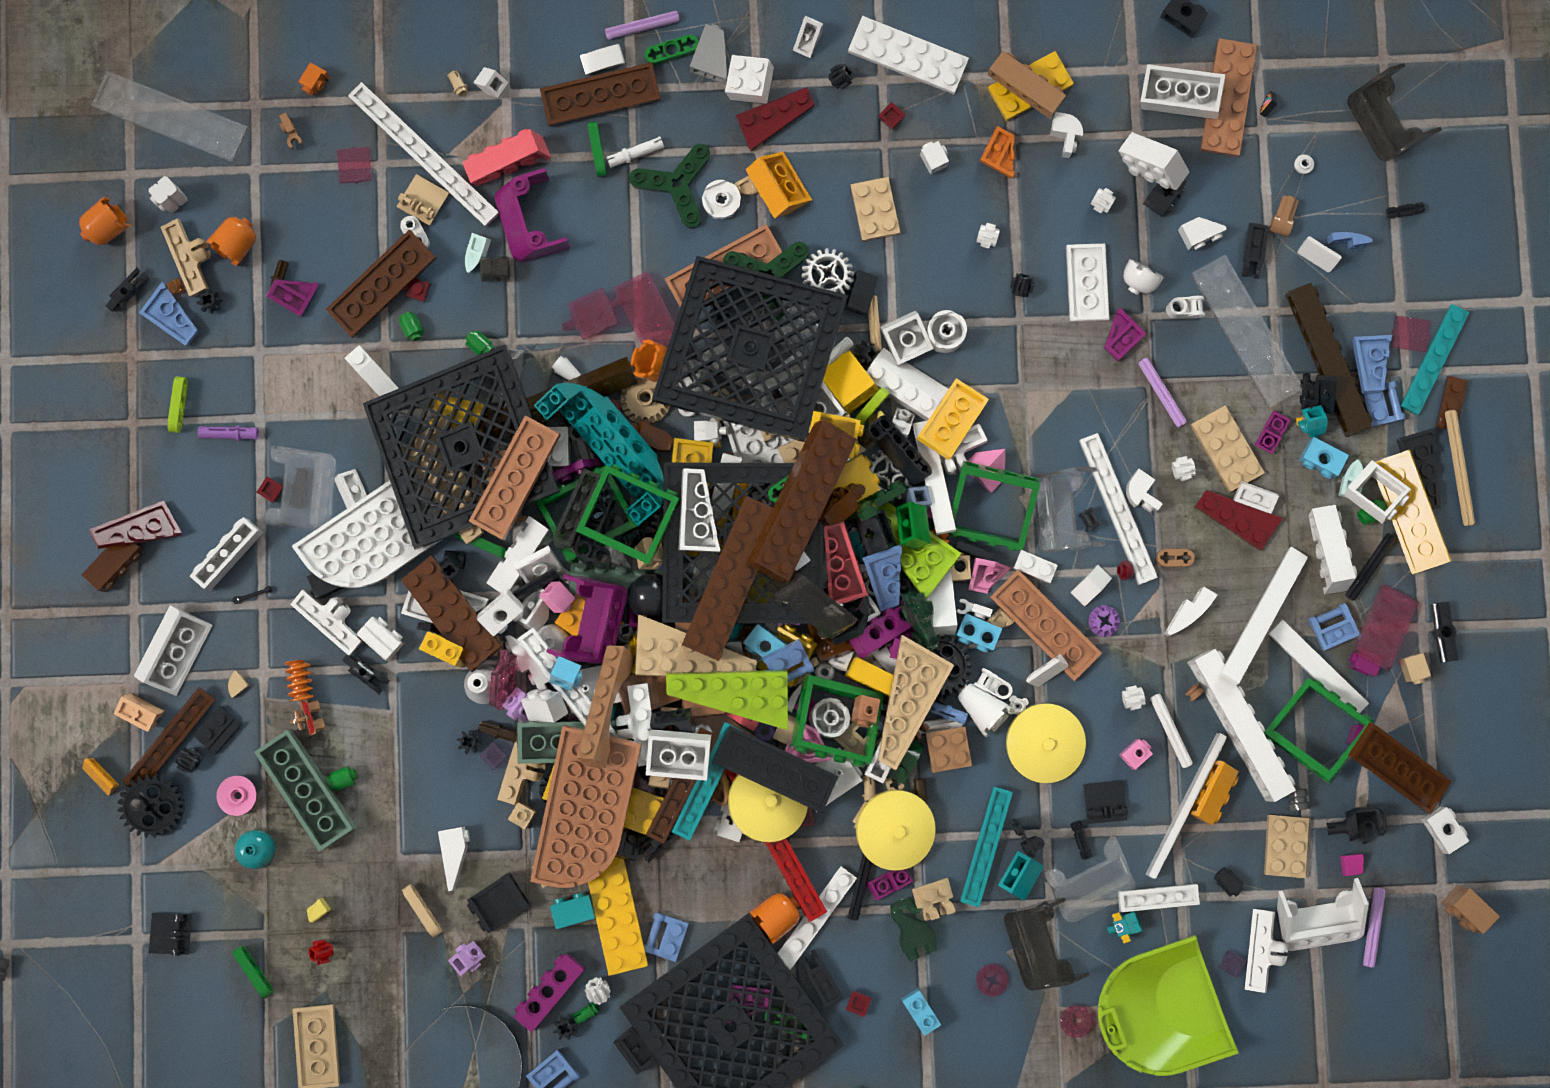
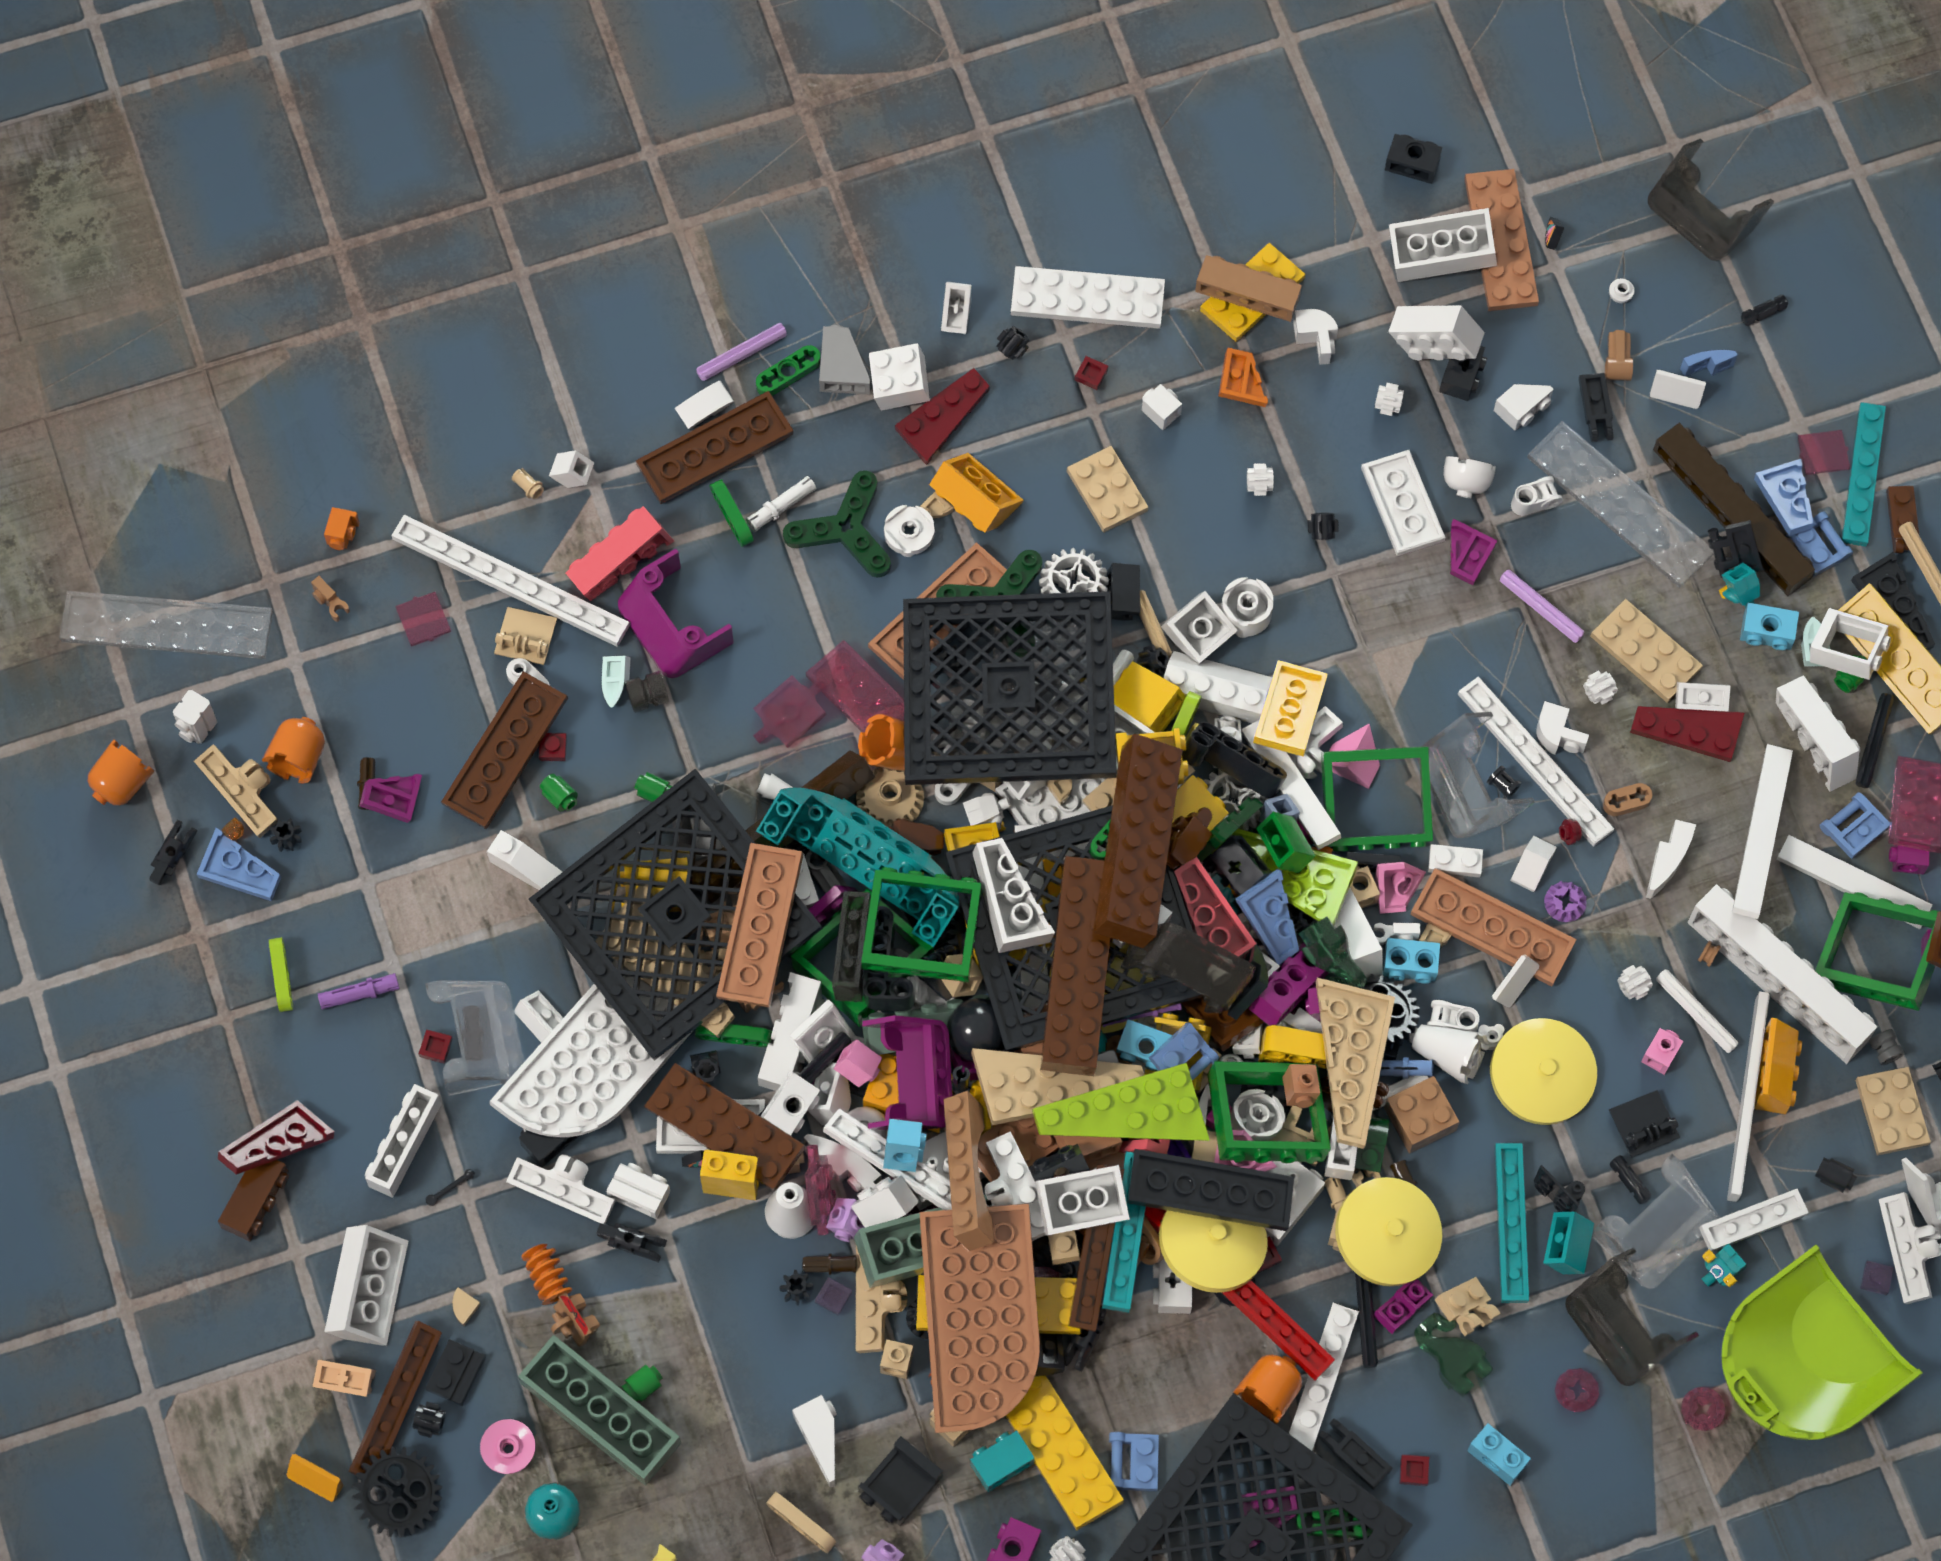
camera: 20 degrees left, 15 degrees down
magenta slope [1254,410,1291,454] -> none

